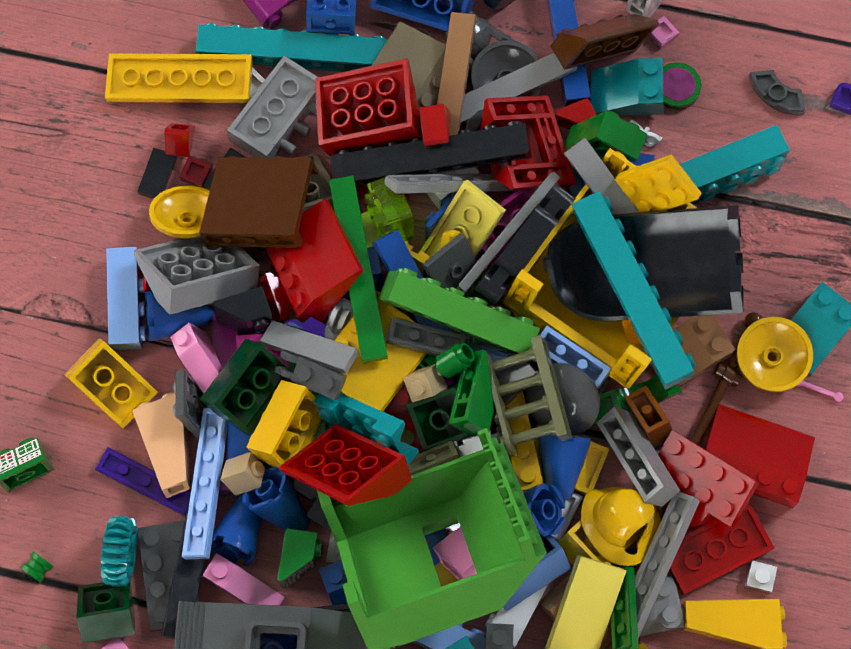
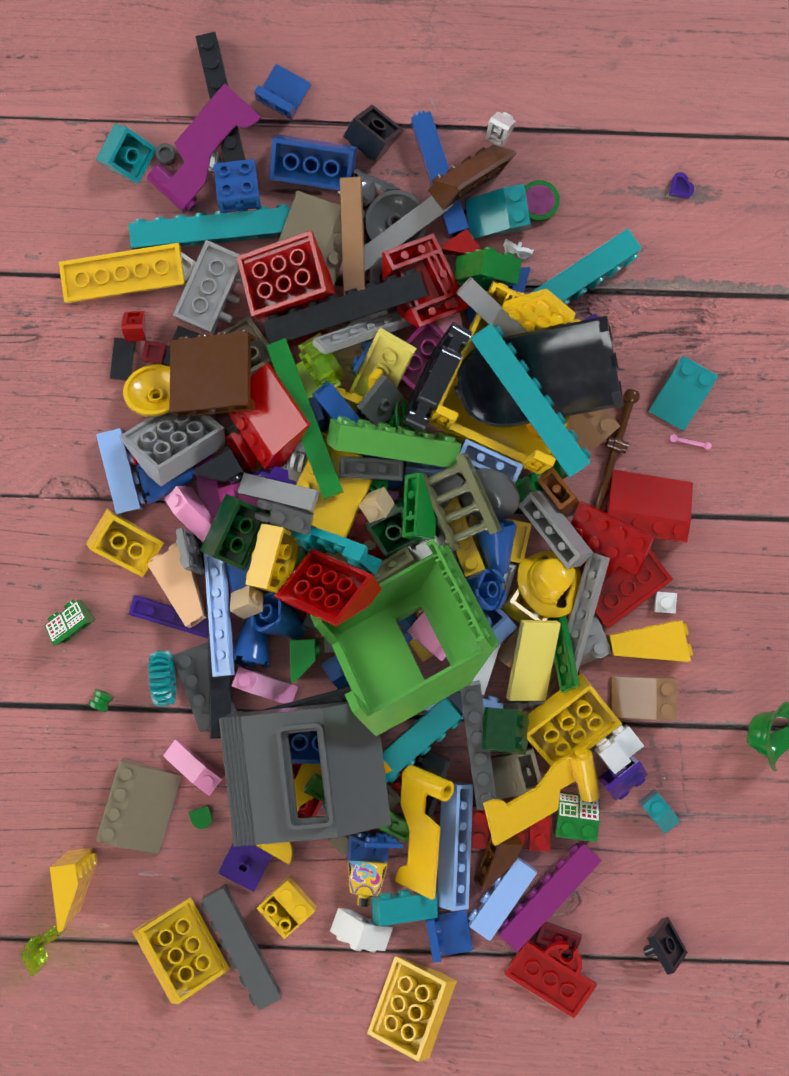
camera: 15 degrees left, 15 degrees up
dark green slope [76,581,135,643] -> none
red slope [419,104,451,146] -> none
green brick [436,343,475,378] -> none
light grey tile [457,172,560,295] -> none
bright pink tile [649,16,680,50] -> none
yellow dish [737,317,813,392] -> none
dark grey tile [749,70,805,115] -> none

